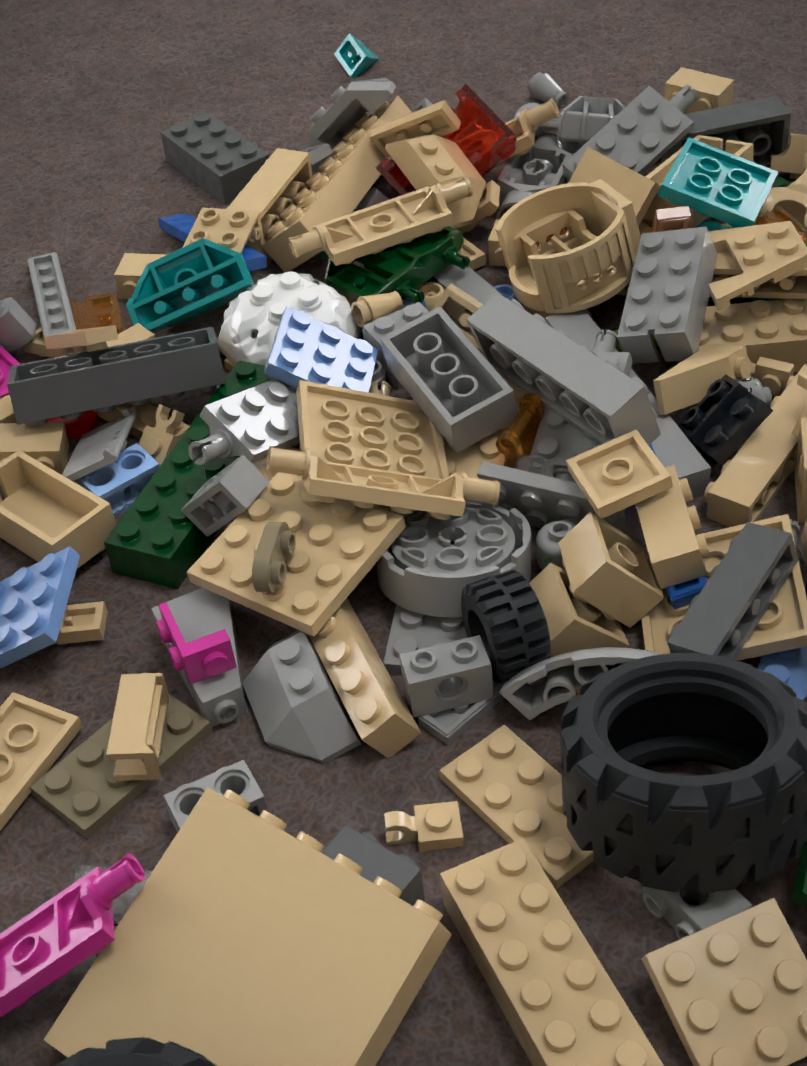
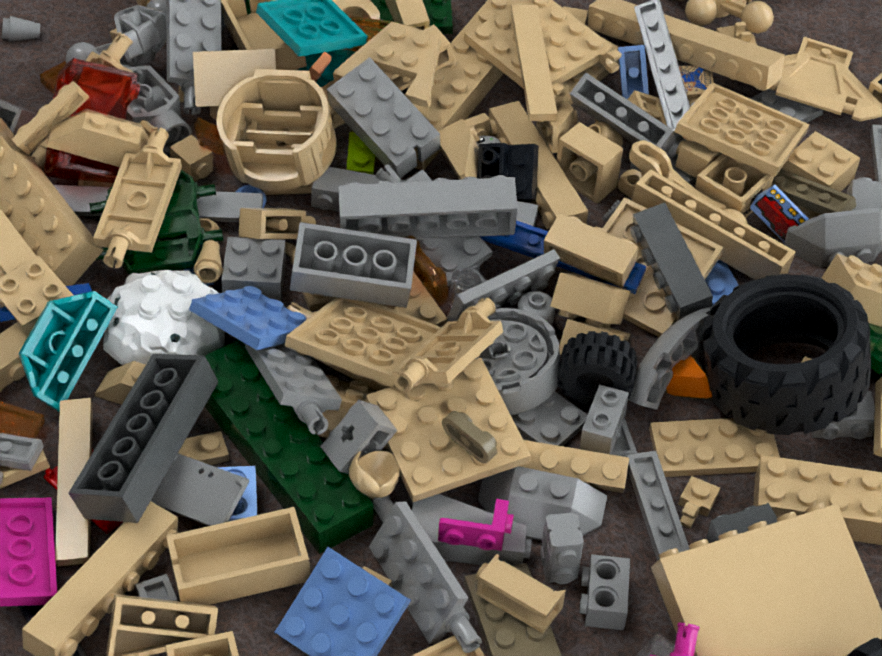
camera: 65 degrees left, 5 degrees up
tan plate [44,325,119,354] -> none
tan plate [139,404,185,466] -> none
tan plate [566,429,673,519] -> none
none -> tan piece [349,450,400,499]
none -> light grey plate [369,495,482,653]
none -> light grey brick [540,512,584,584]
none -> light grey plate [626,451,689,561]

